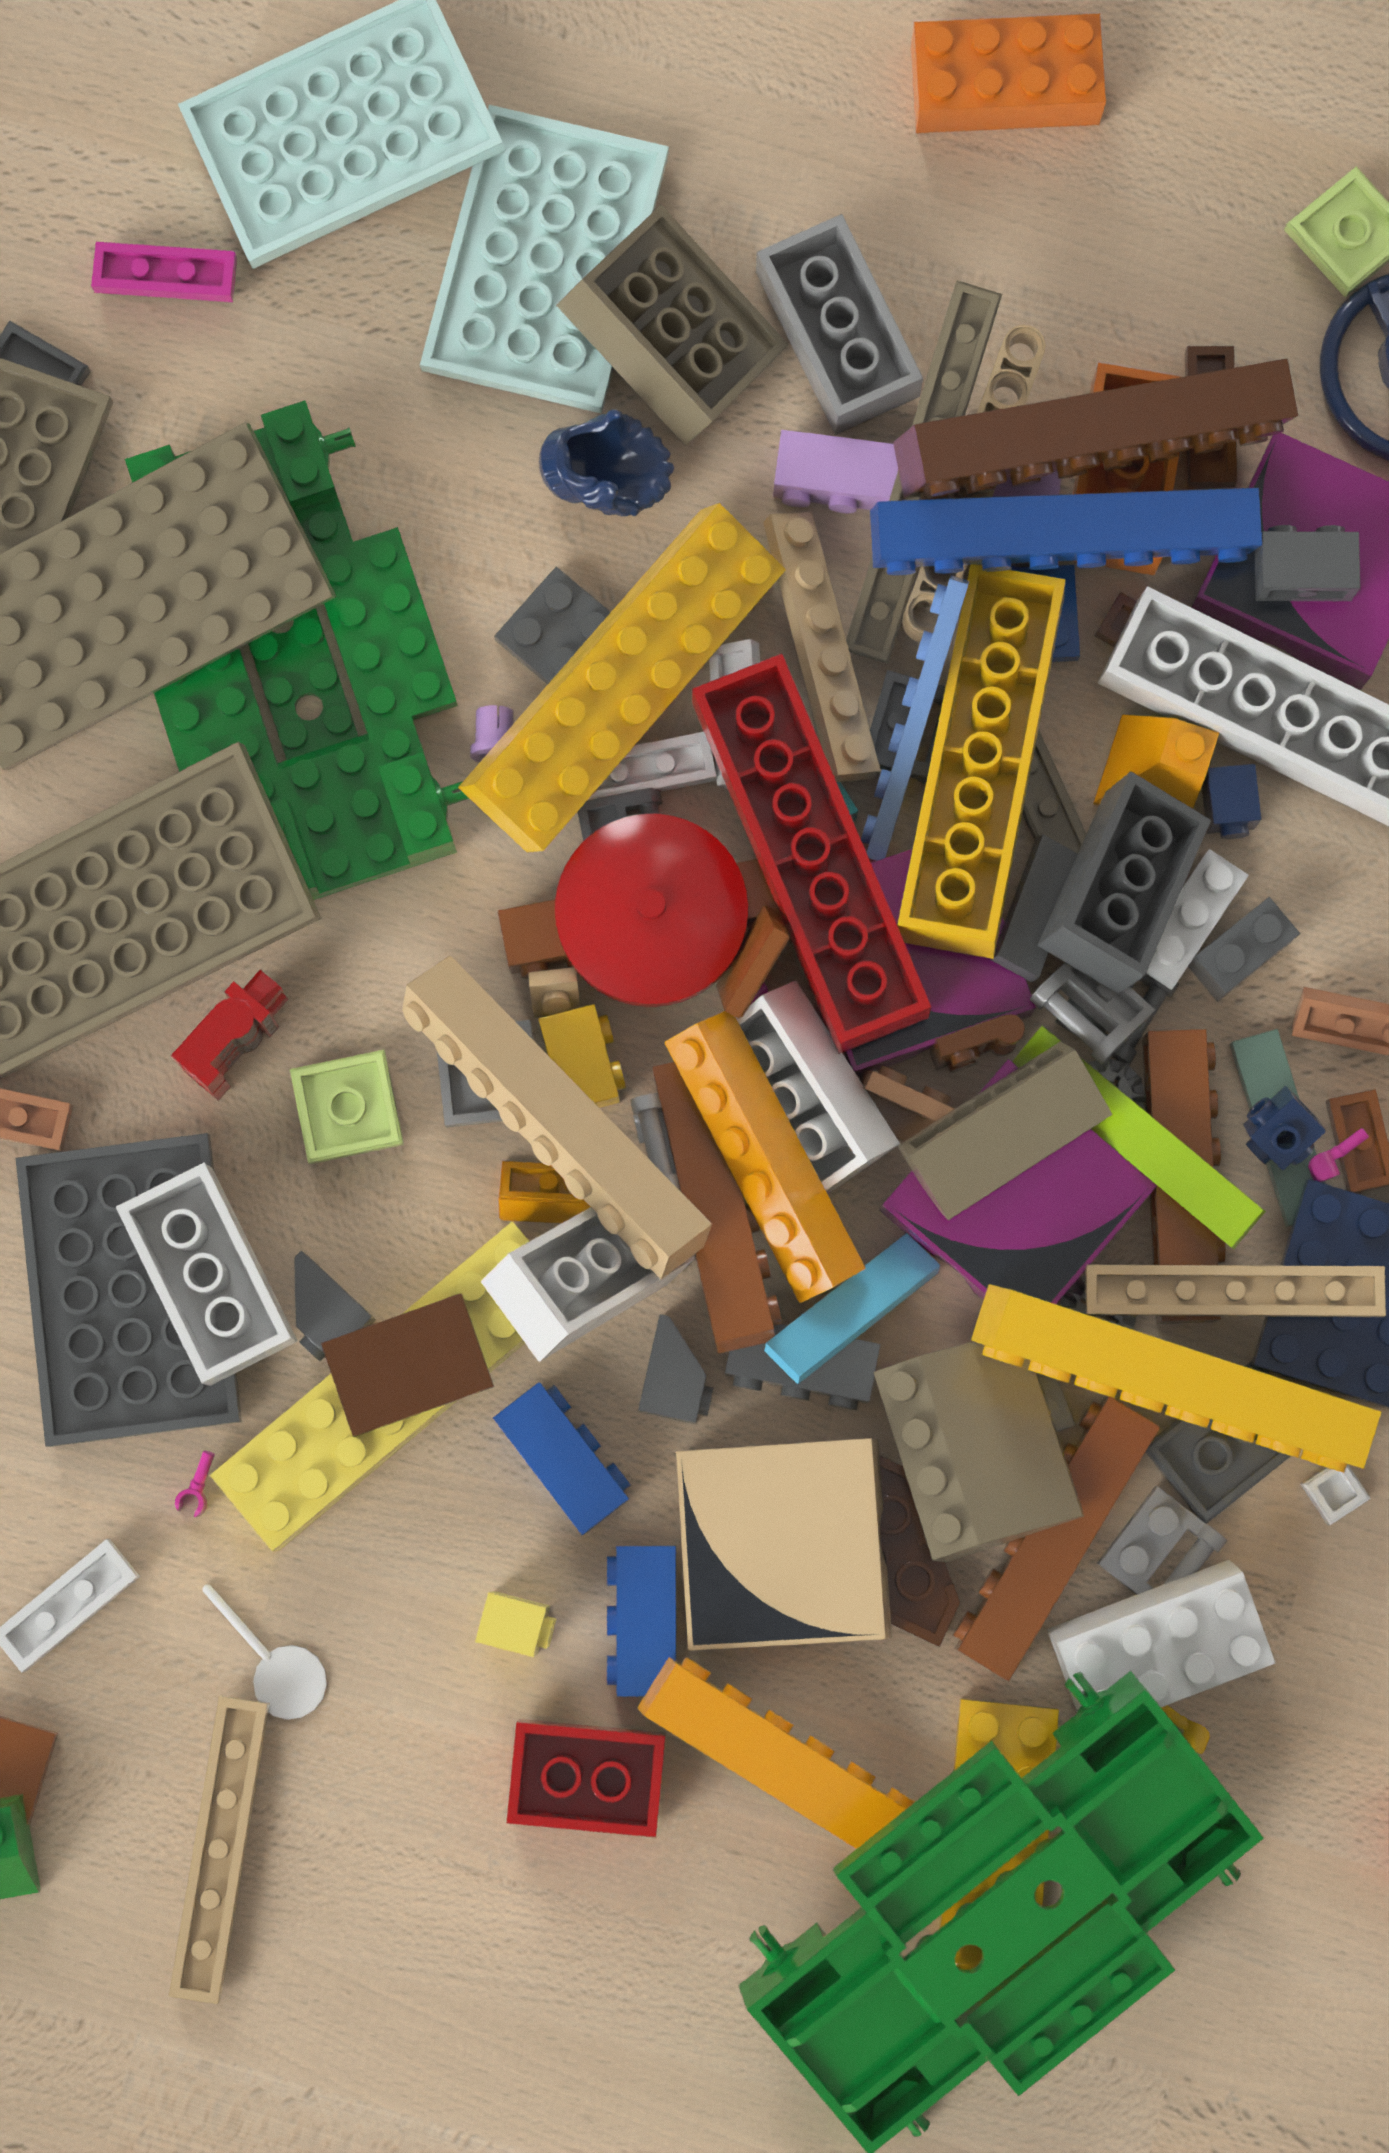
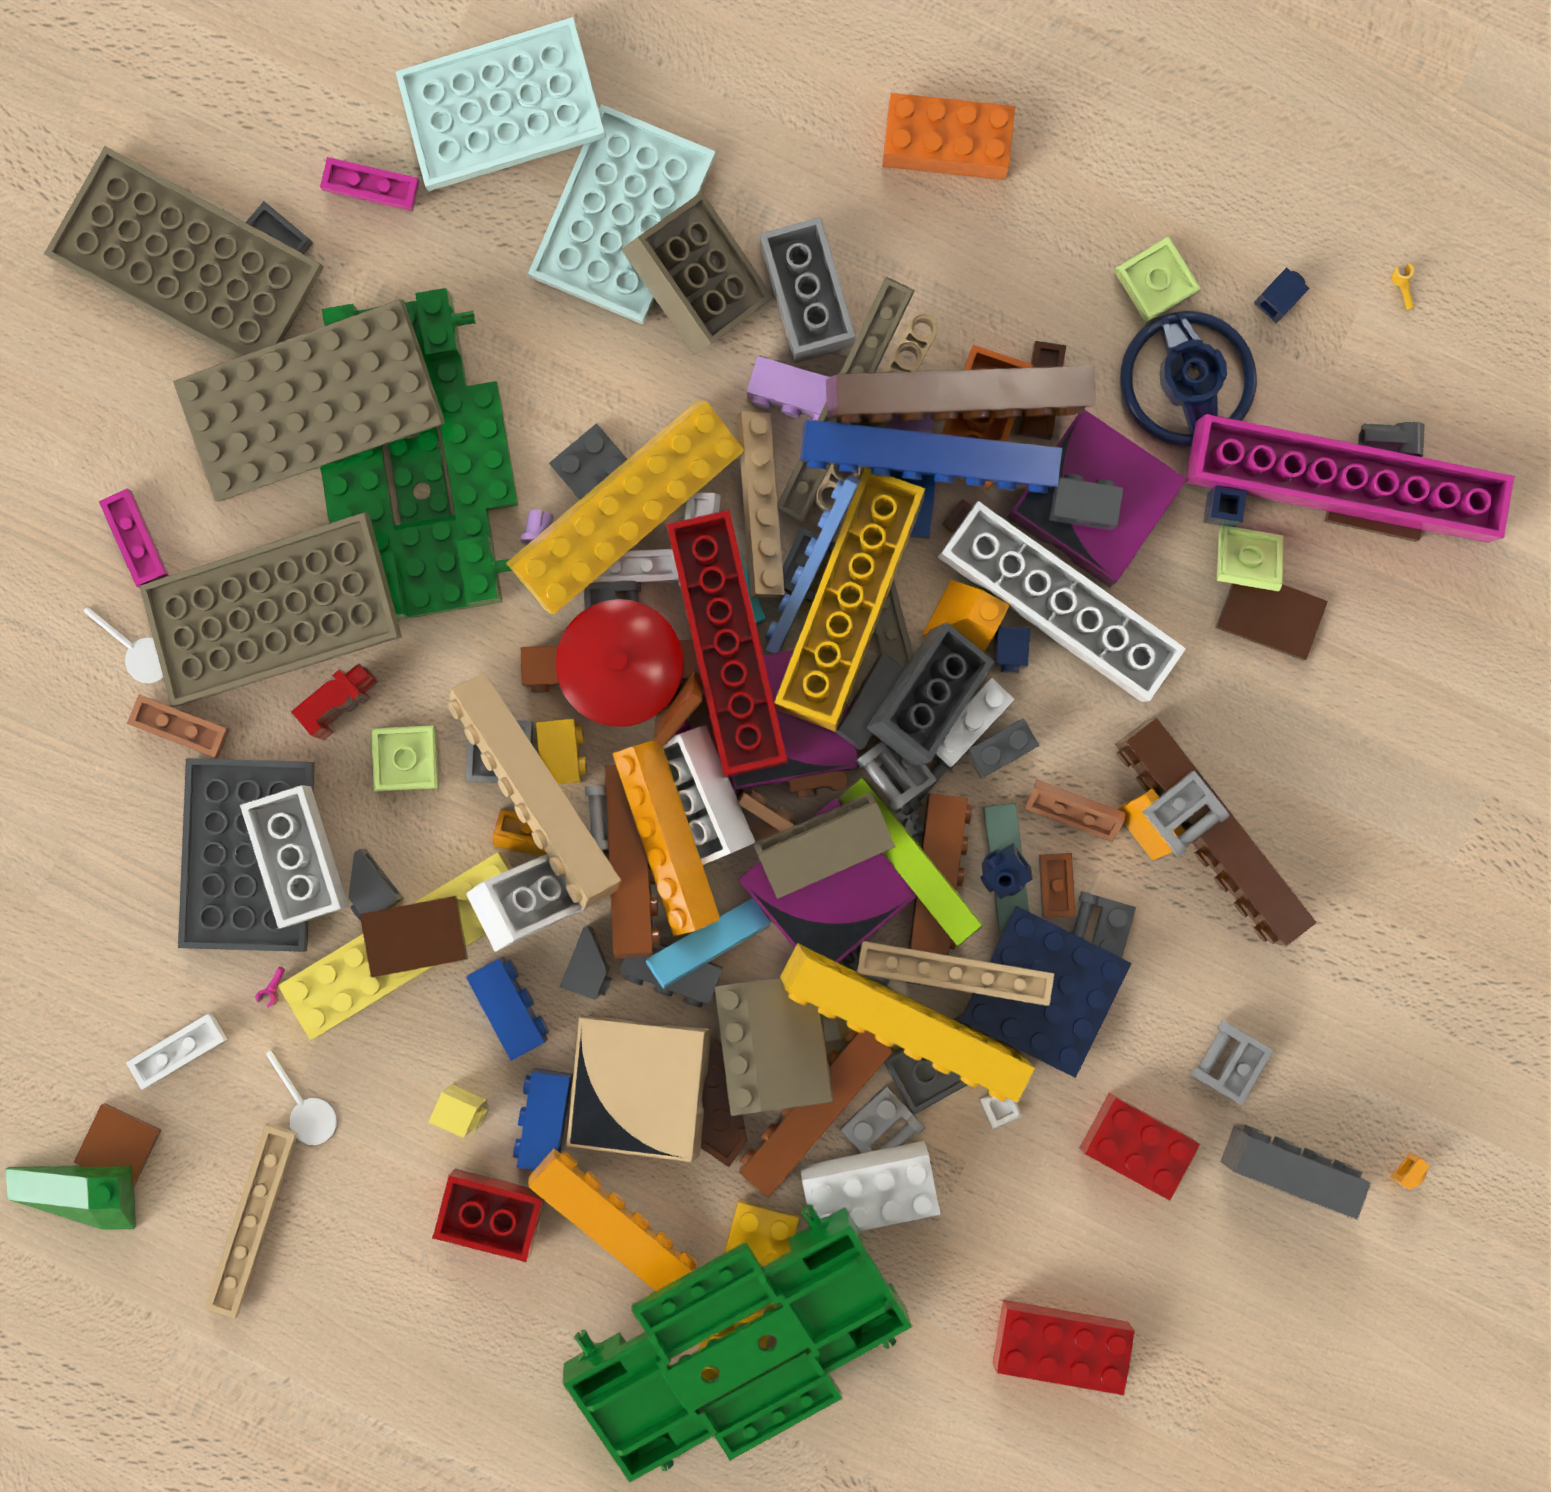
camera: 10 degrees right, 5 degrees up
tan plate [528,967,581,1018] -> none
dark blue hair [539,409,674,517] -> none
yellow hand [1161,1705,1210,1754] -> none
dark pink hand [1308,1128,1369,1182] -> none

